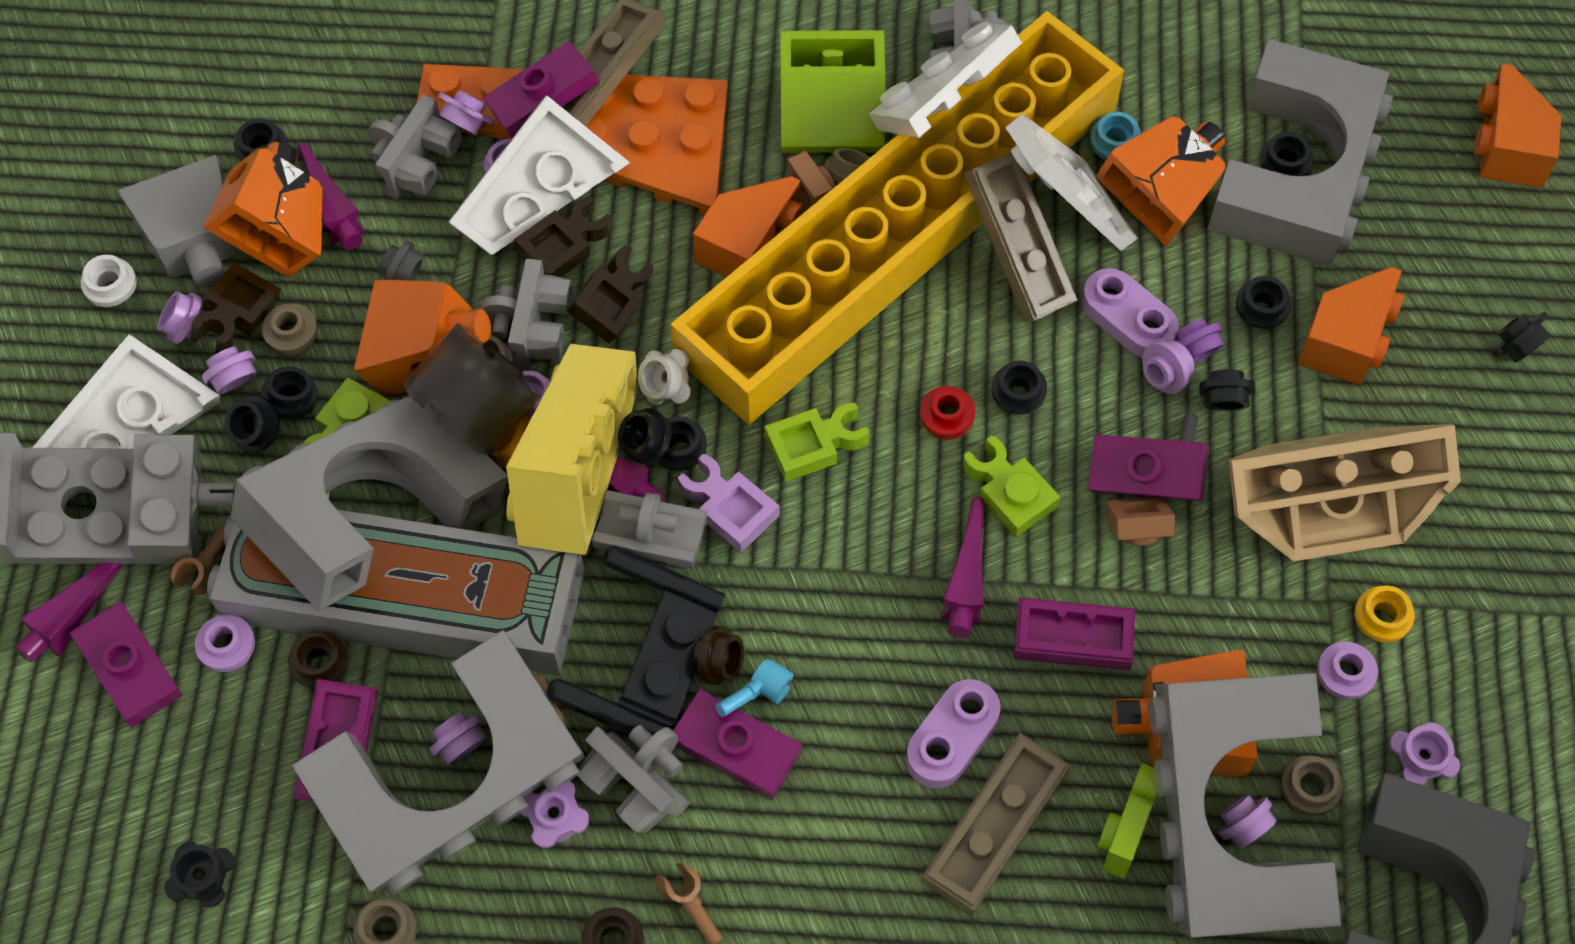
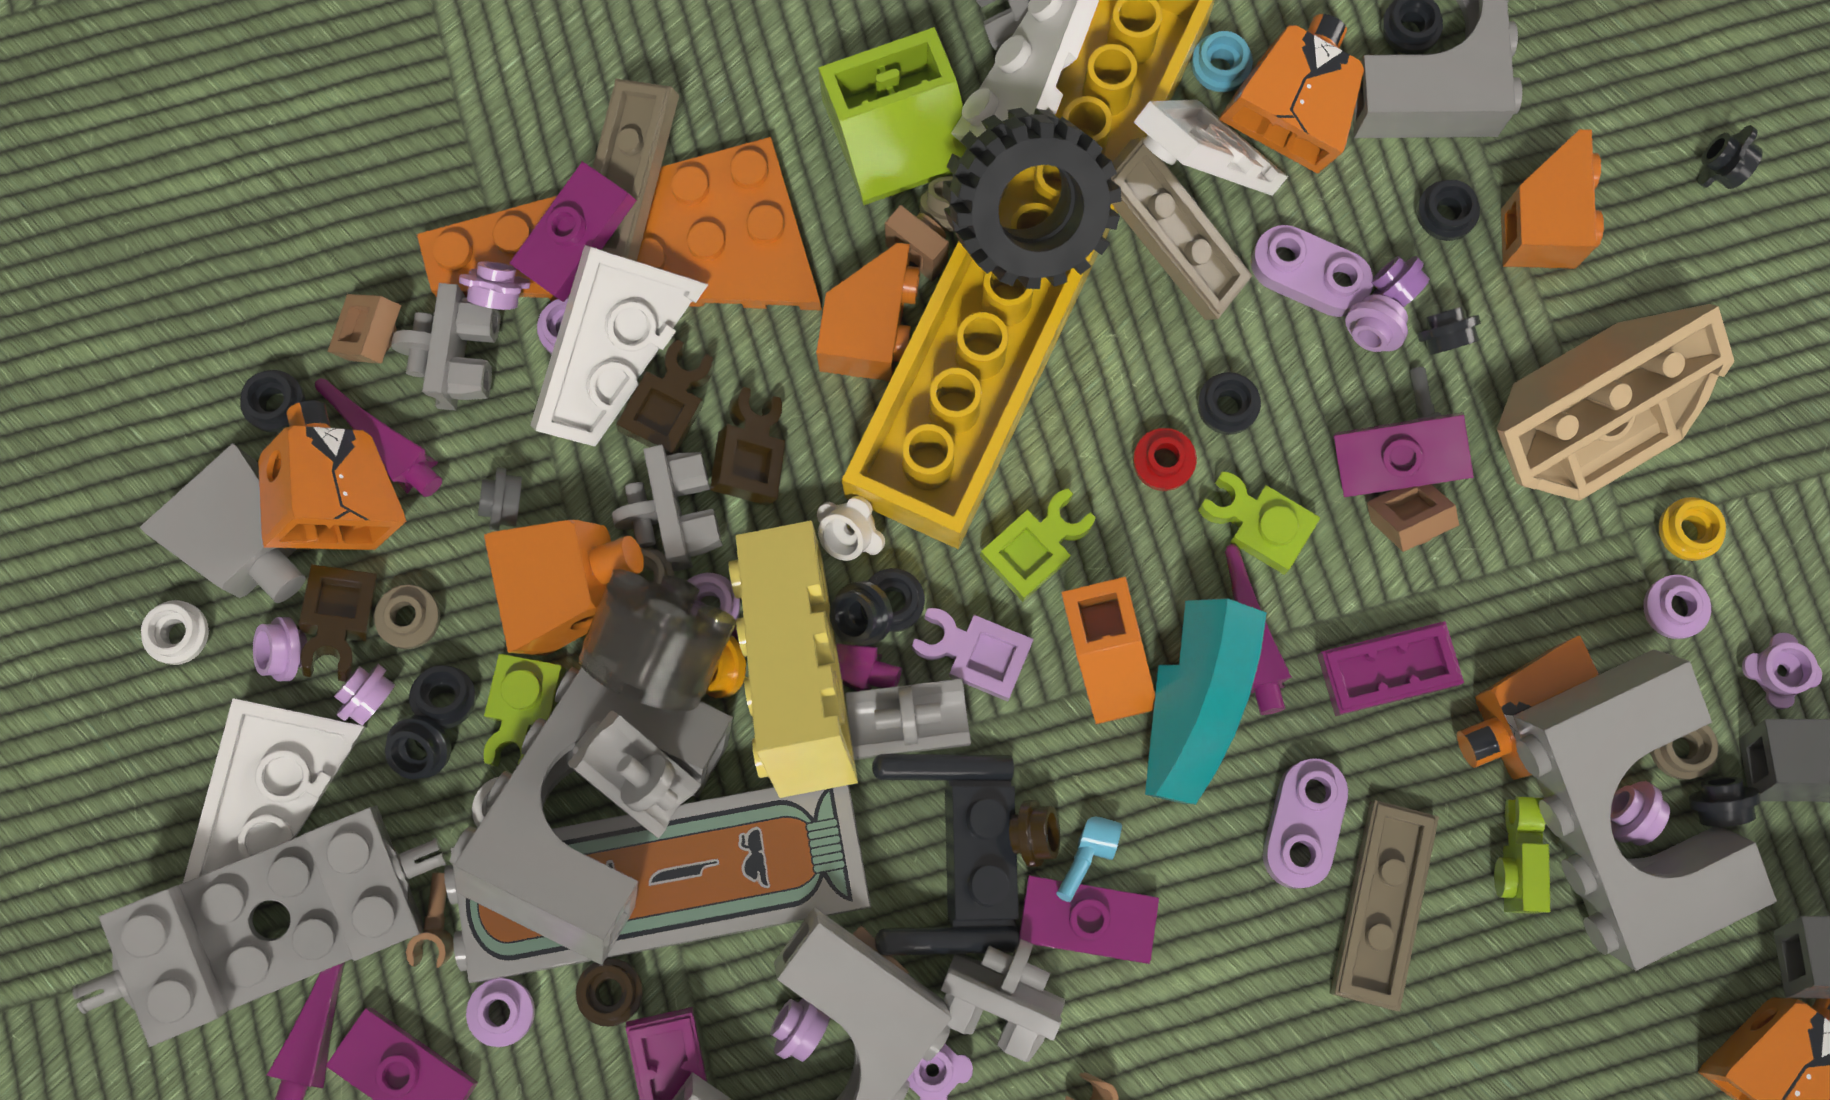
camera: 20 degrees left, 15 degrees up
none -> medium nougat plate [327,294,401,364]
none -> light grey hips [567,710,701,838]
none -> black tyre [942,108,1122,289]
none -> orange slope [1061,576,1155,725]
none -> teal slope [1145,599,1267,805]
none -> black plate [1689,777,1761,827]

